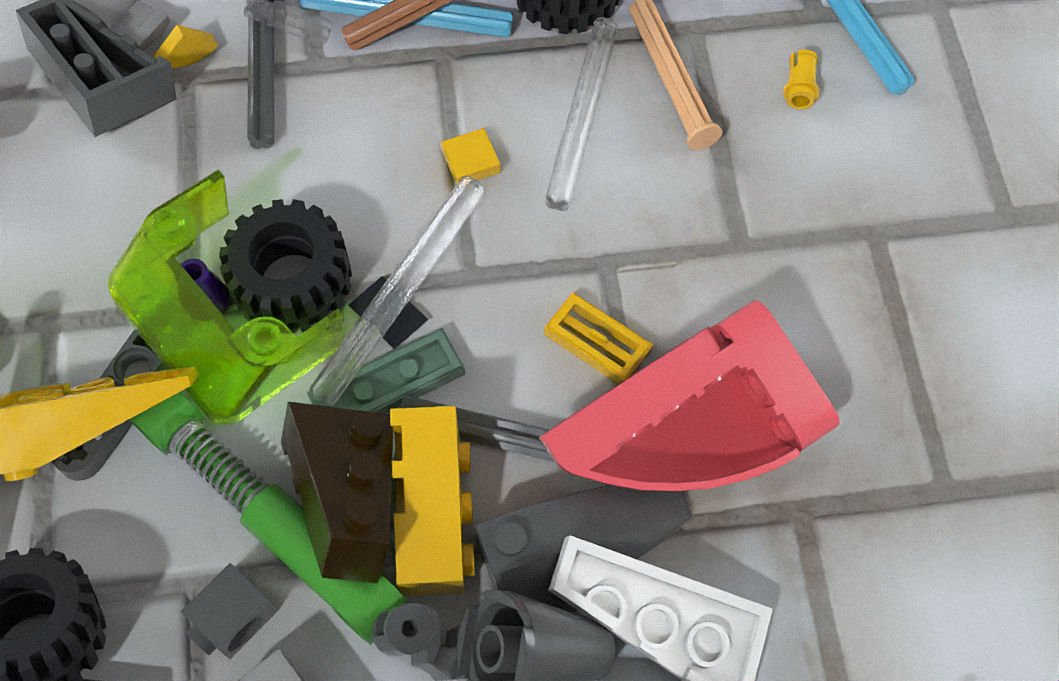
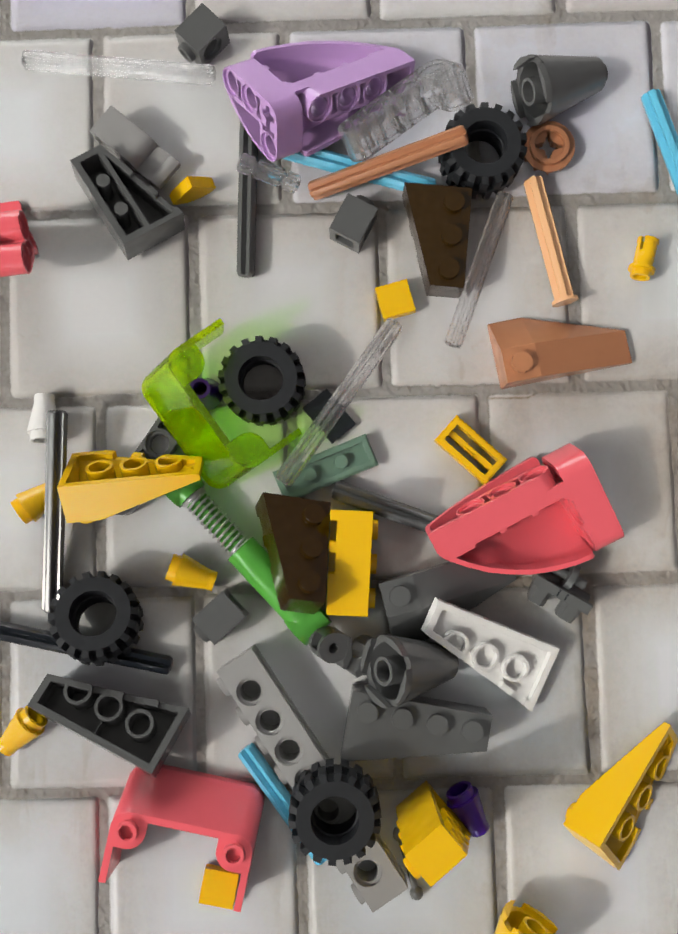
camera: 10 degrees right, 20 degrees up
none -> yellow cone [165,553,218,591]
none -> dark grey brick [329,193,378,254]
none -> dark brown wedge [402,182,472,298]
none -> nougat wedge [487,318,632,389]
none -> dark grey hips [527,565,593,623]

